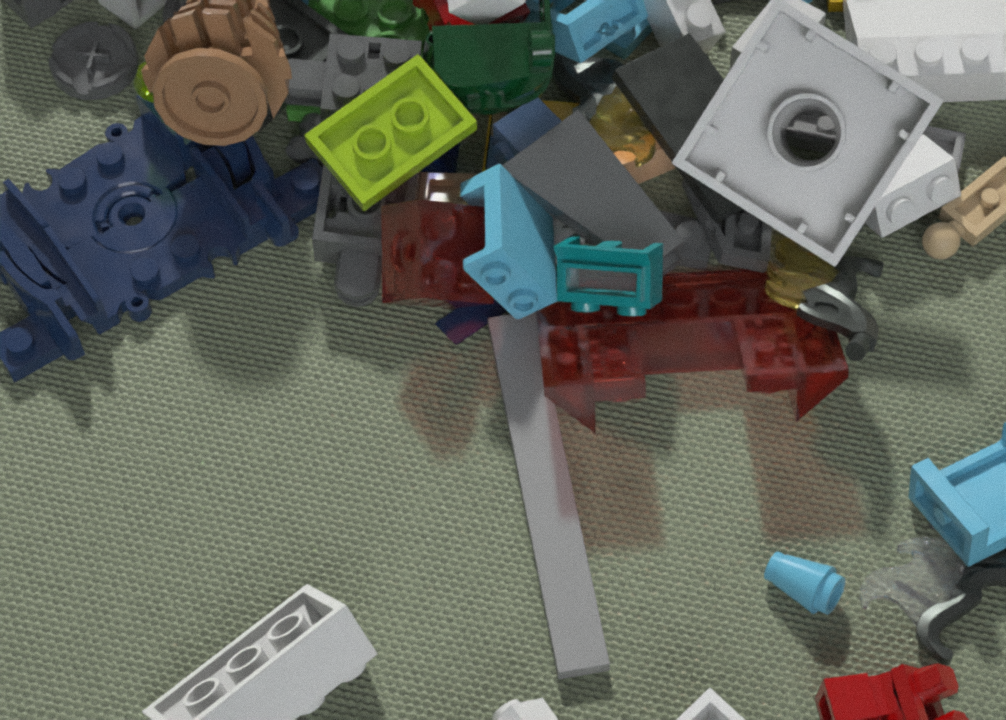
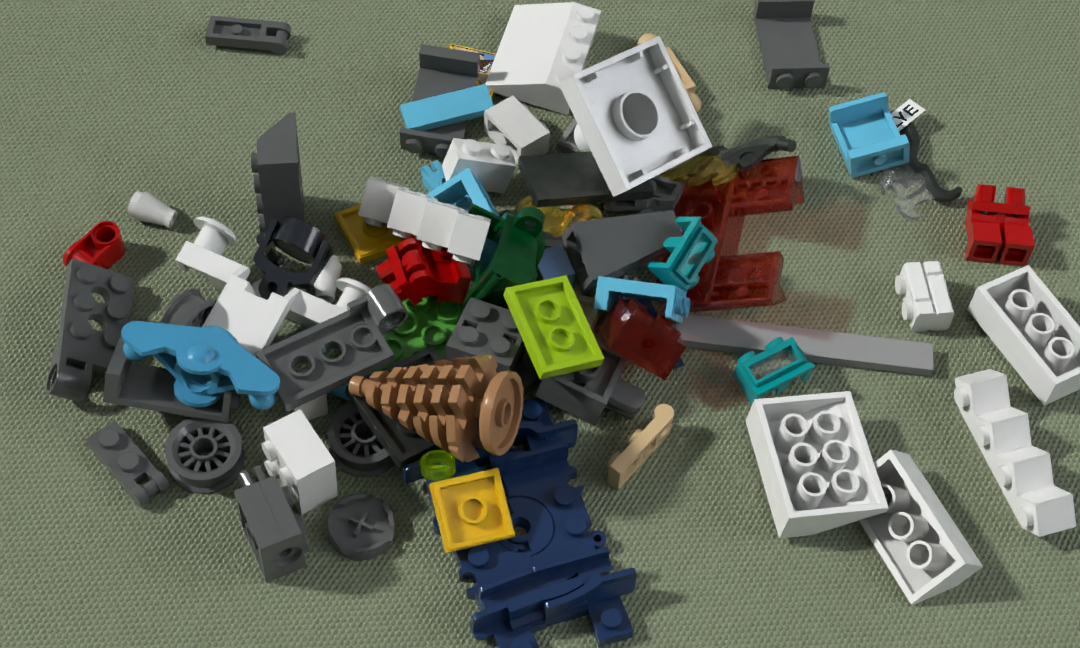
camera: 80 degrees left, 5 degrees down
medium azure cone [764,551,845,615] -> none
none -> yellow tile [429,468,515,554]
none -> tan plate [607,404,674,491]
none -> teal window [733,337,815,406]
none -> white slope [746,391,889,539]
none -> white brick [895,261,955,332]

